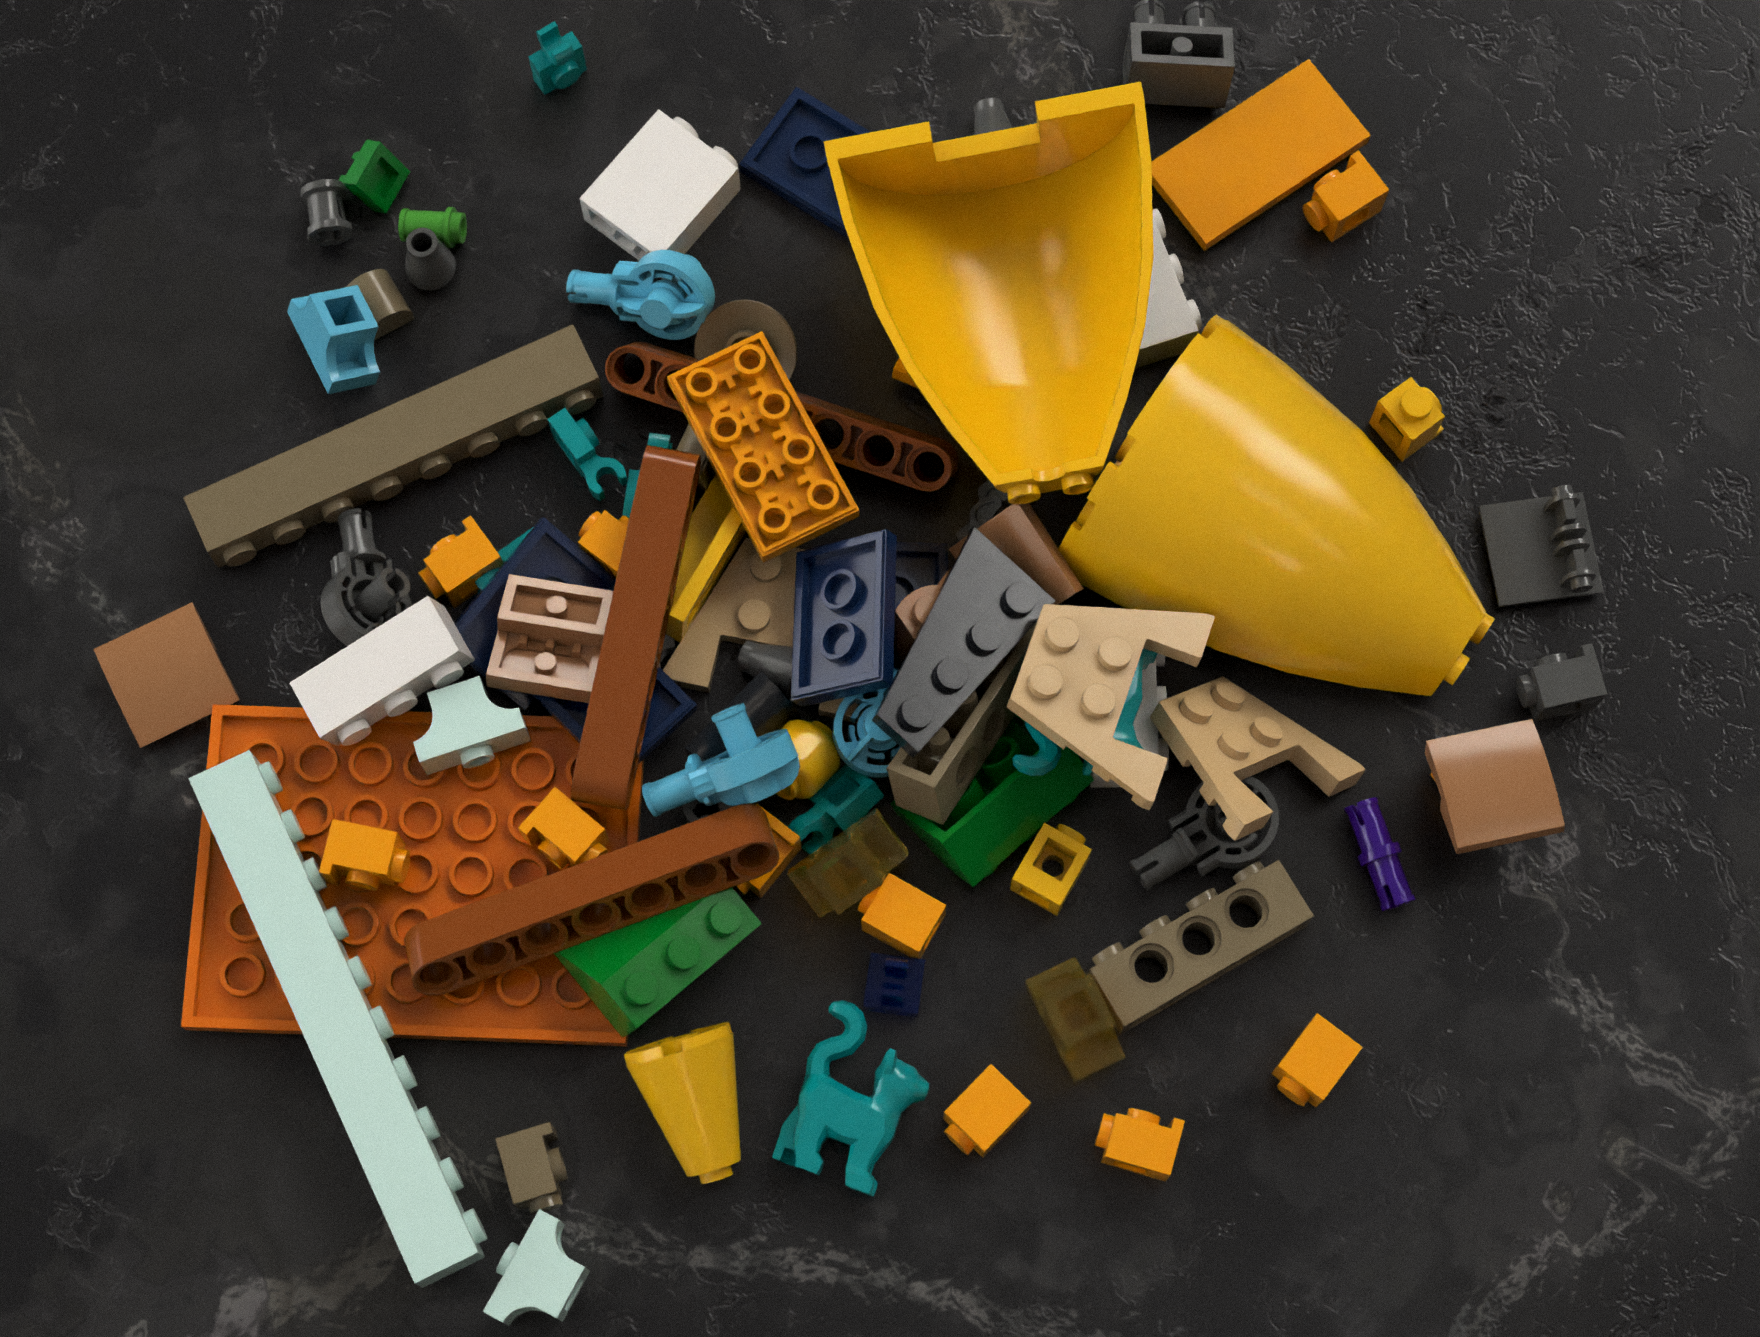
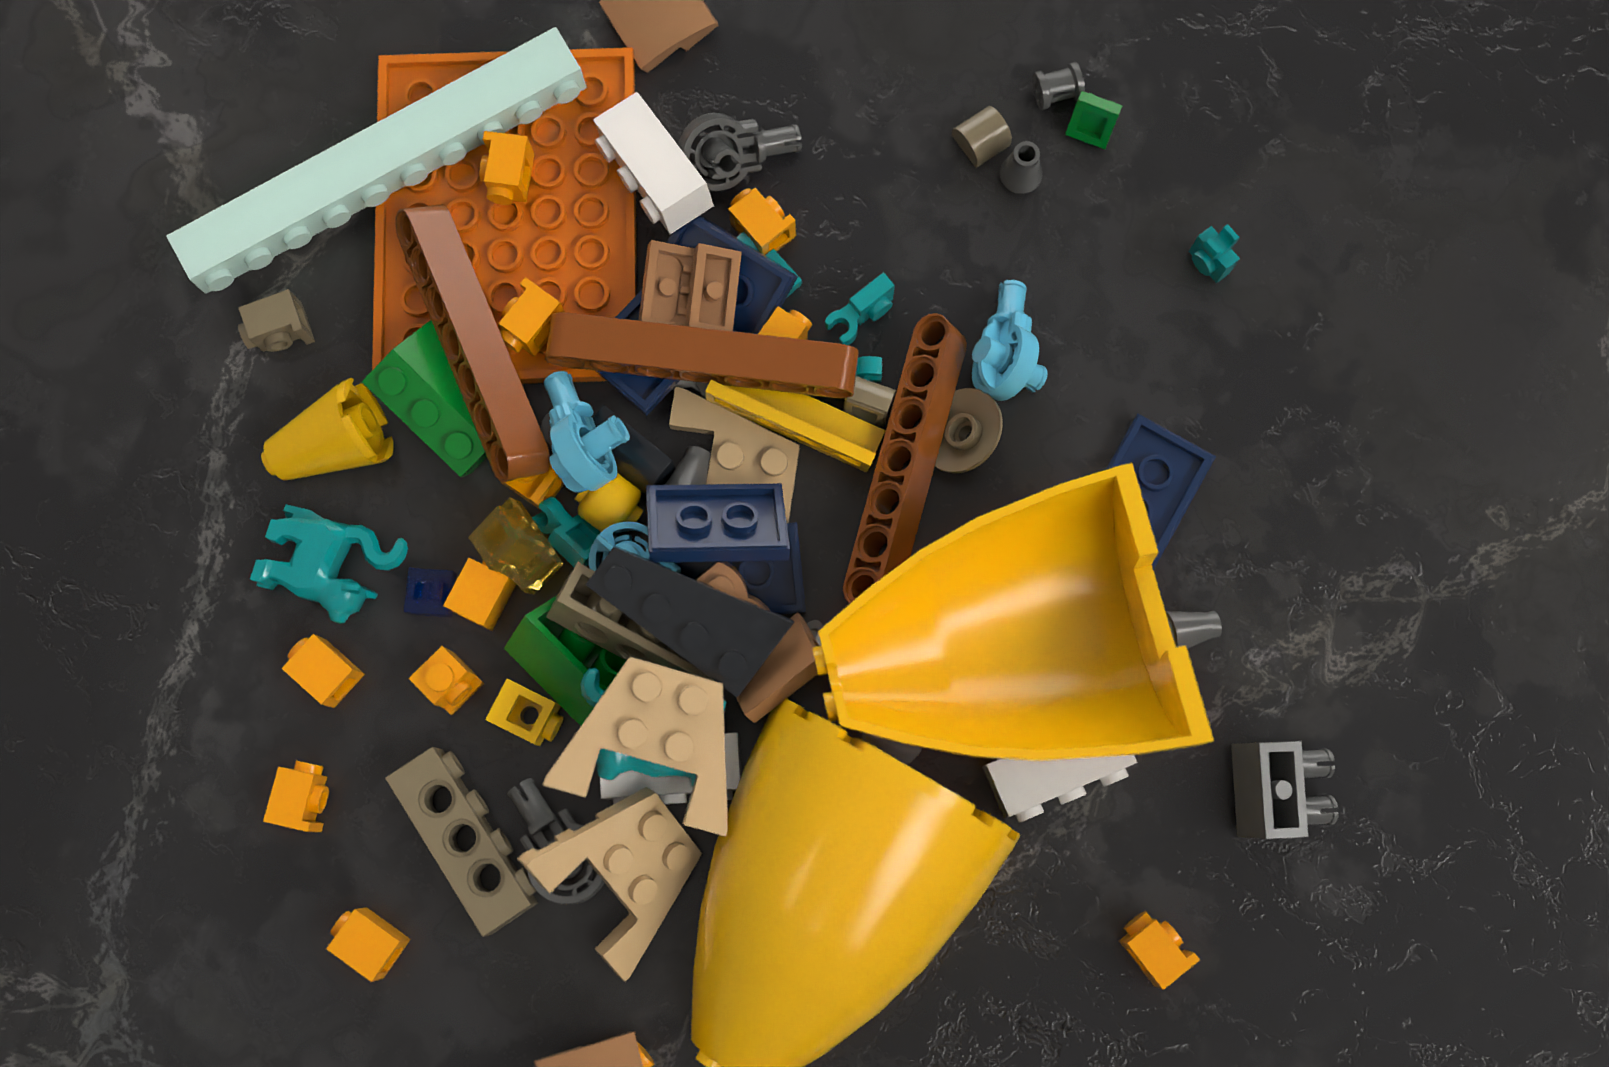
camera: 90 degrees right, 5 degrees up
dark tan brick [183,324,604,568] -> none
medium azure brick [287,285,380,394] -> none
bright green pin [398,207,467,248] -> none
light aqua brick [413,676,531,775] -> none
light aqua brick [483,1209,590,1326] -> none
white brick [579,109,741,260] -> none
light orange tile [667,331,860,563] -> none
clear yellow brick [1025,957,1125,1083] -> none
light orange tile [1151,59,1371,251] -> none
dark purple pin [1344,797,1416,912] -> none
yellow brick [1369,377,1445,461] -> none
none -> light orange brick [408,646,484,715]

